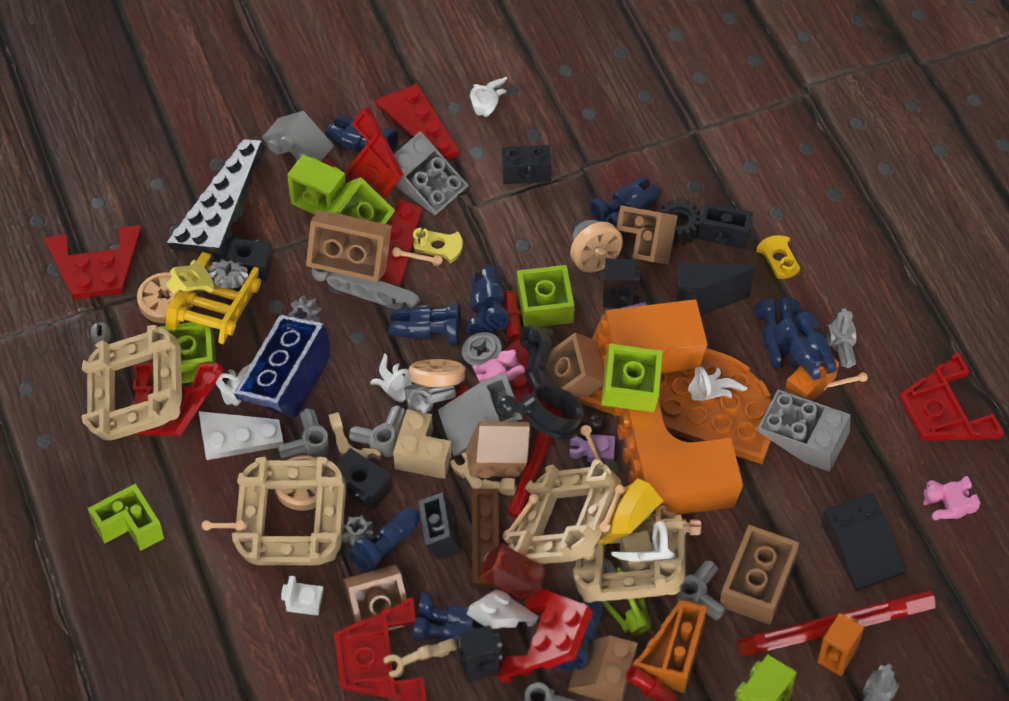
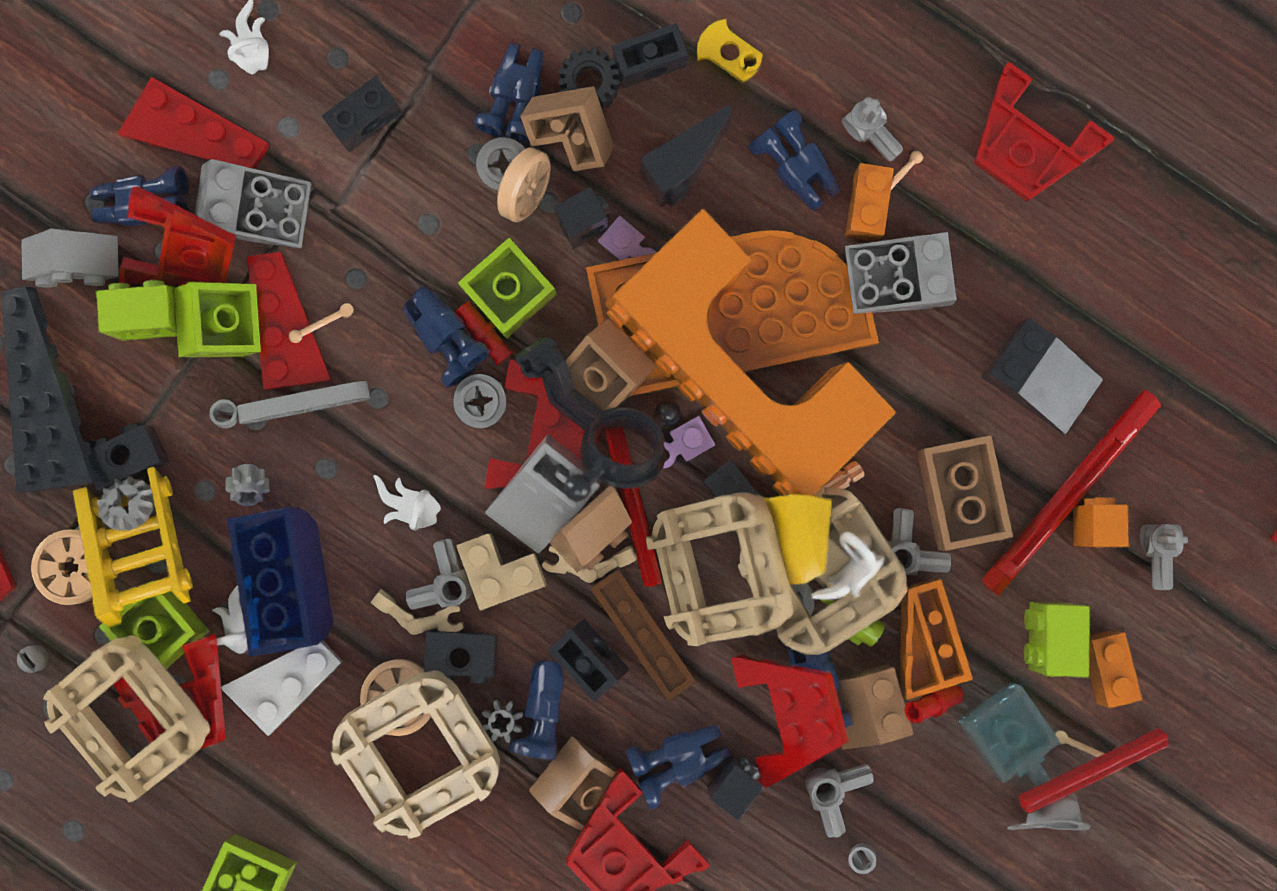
camera: 40 degrees left, 30 degrees up
light yellow piece [166,260,214,294] -> none
light nougat hinge [202,520,247,532] -> none
light grey axle [278,408,329,459] -> none
white bracket [281,576,324,616] -> none
medium nougat brick [306,210,392,282] -> none
tan piece [383,638,459,678] -> none
dark blue piece [389,303,462,346] -> none
light grey axle [404,384,456,414] -> none
light nougat wheel [409,359,465,387] -> none
light yellow piece [413,228,463,264] -> none
white wing [467,589,539,629] -> none
bright pink animal [473,350,525,383] -> none
clear red brick [479,543,547,601] -> none
light nougat hinge [502,494,539,540] -> none
light nougat hinge [580,425,602,462] -> none
light nougat hinge [599,485,625,533] -> none
lime brick [601,344,663,412] -> none
white piece [688,367,747,401] -> none
dark blue piece [773,312,837,380] -> none
bright pink animal [923,476,980,521] -> none

